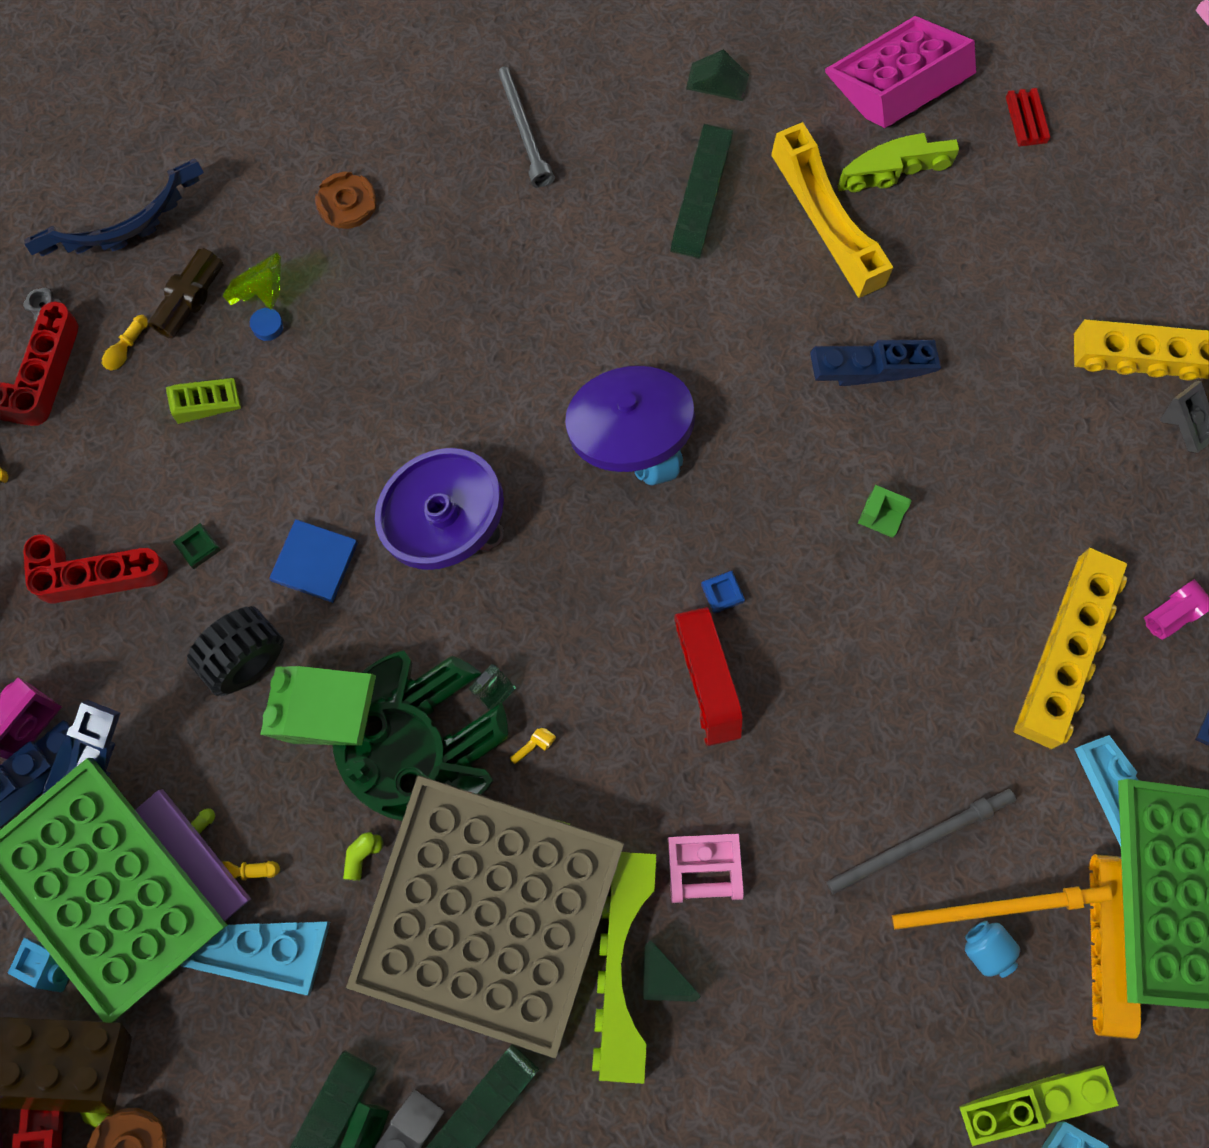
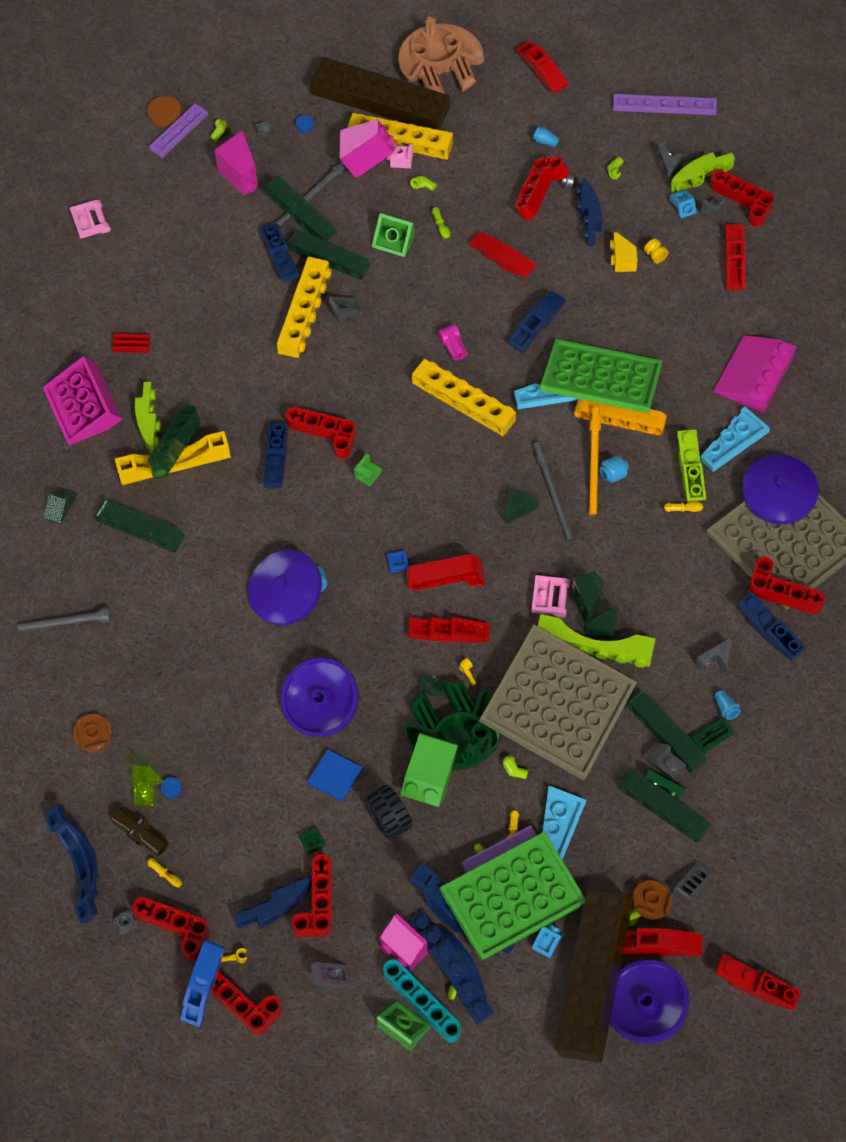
camera: 75 degrees left, 10 degrees down
lime slope [166,378,241,424] -> none
none -> clear green beam [148,405,201,479]
none -> dark blue slope [234,878,311,929]
none -> red beam [286,407,356,459]
none -> red slope [407,617,489,643]
none -> clear green slope [504,490,539,524]
none -> clear green slope [572,571,604,628]
none -> yellow piece [664,501,703,512]

